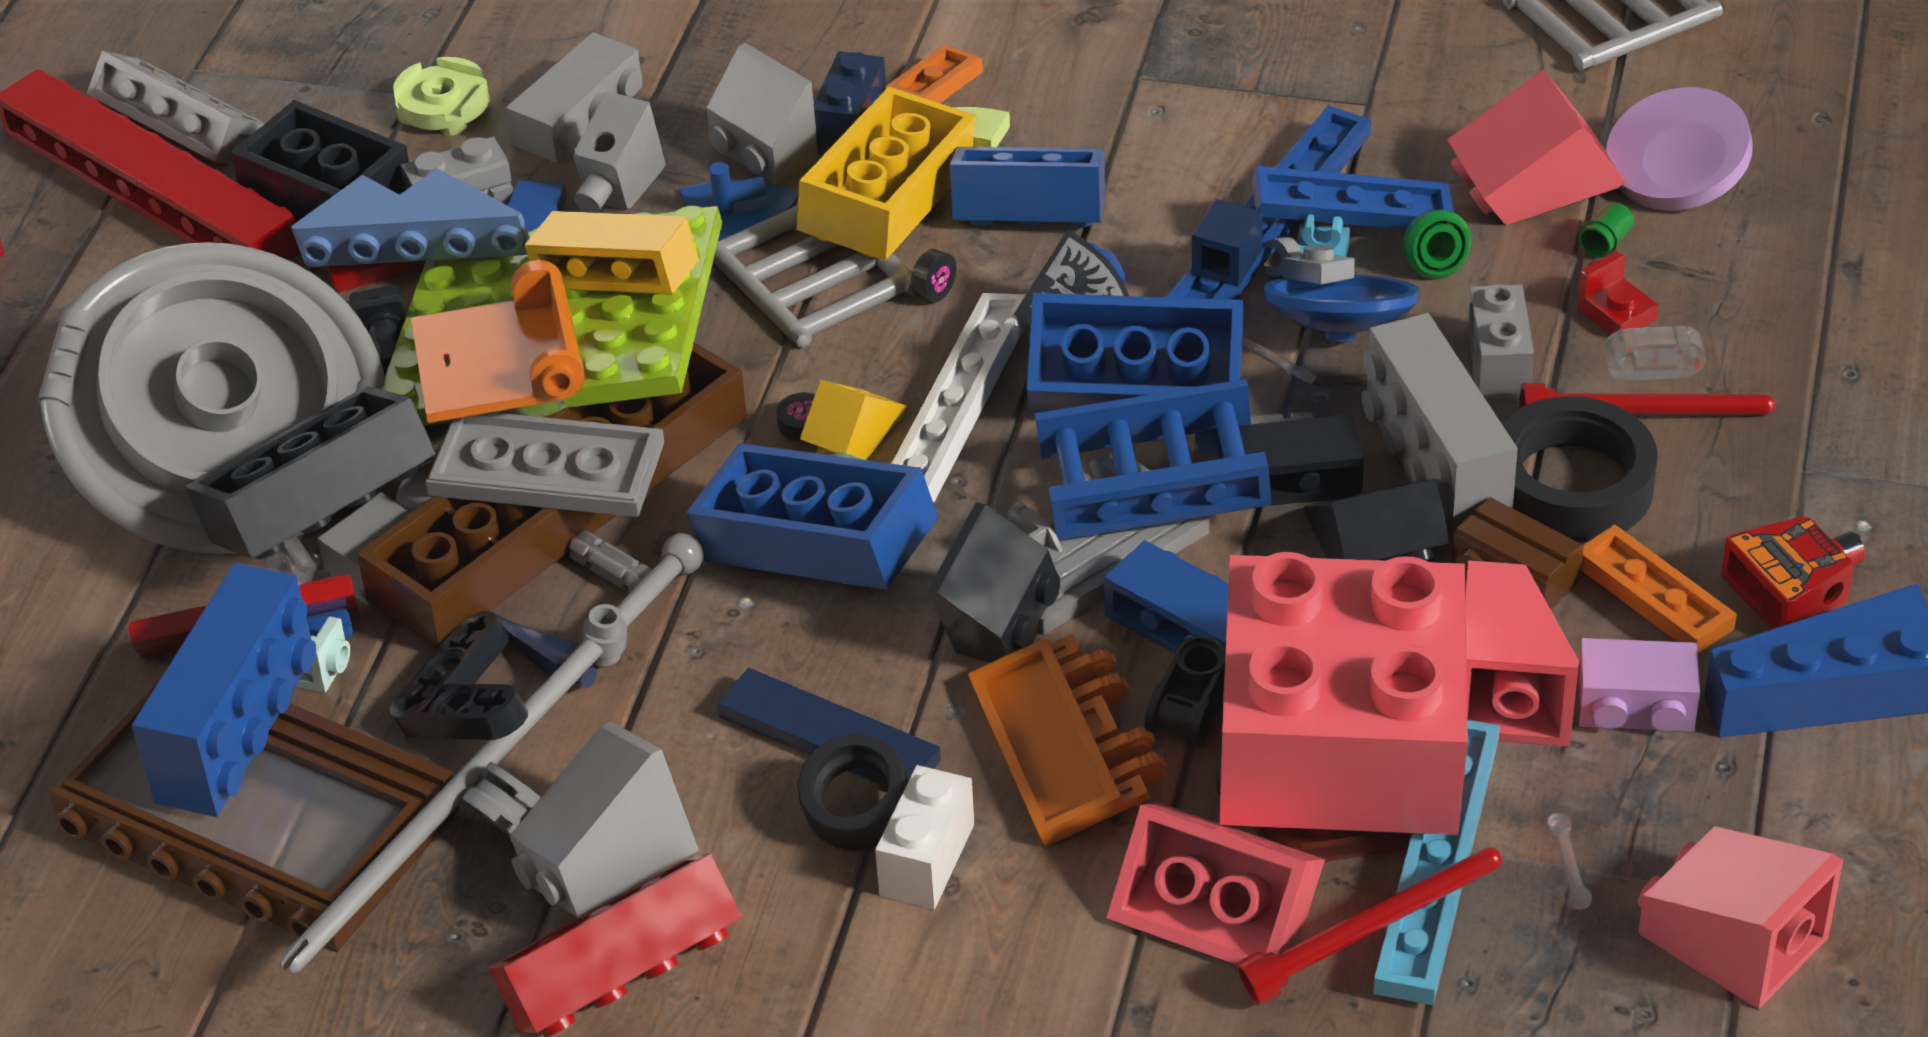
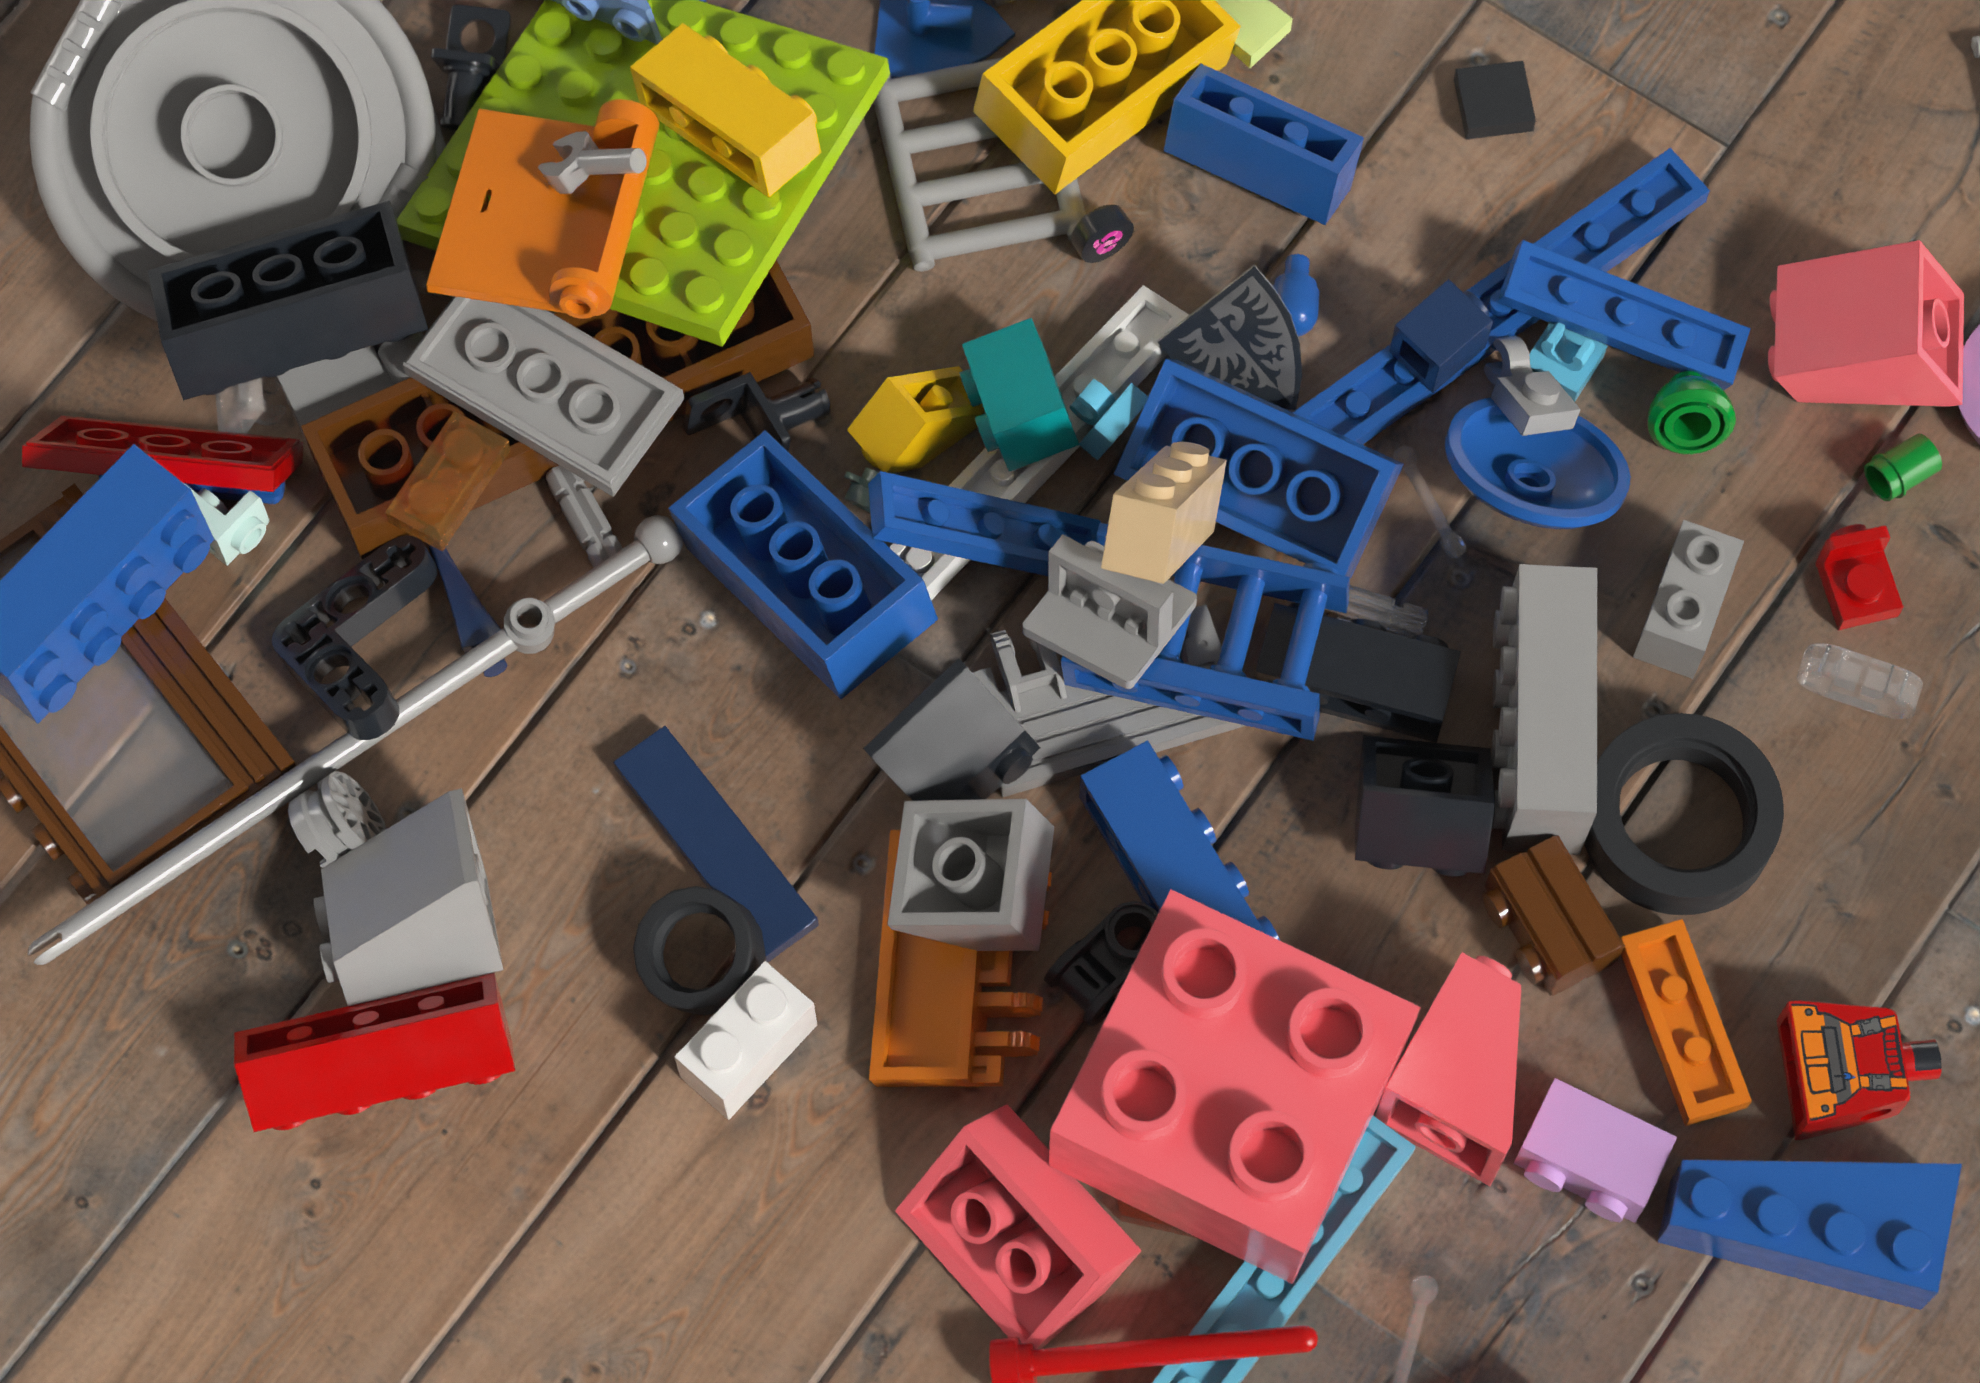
camera: 20 degrees right, 25 degrees up
black tile [776,392,815,441] -> none
red piece [1519,383,1775,415] -> none
none -> clear orange plate [385,411,511,552]
none -> light grey bar [538,131,647,194]
none -> black bracket [683,372,831,452]
none -> blue plate [868,471,1101,576]
none -> light grey slope [888,799,1054,951]
none -> teal brick [959,317,1080,472]
none -> light grey bracket [1023,535,1197,689]
none -> medium azure tile [1069,379,1148,460]
none -> tan brick [1101,442,1227,584]
none -> black piece [1454,60,1536,140]

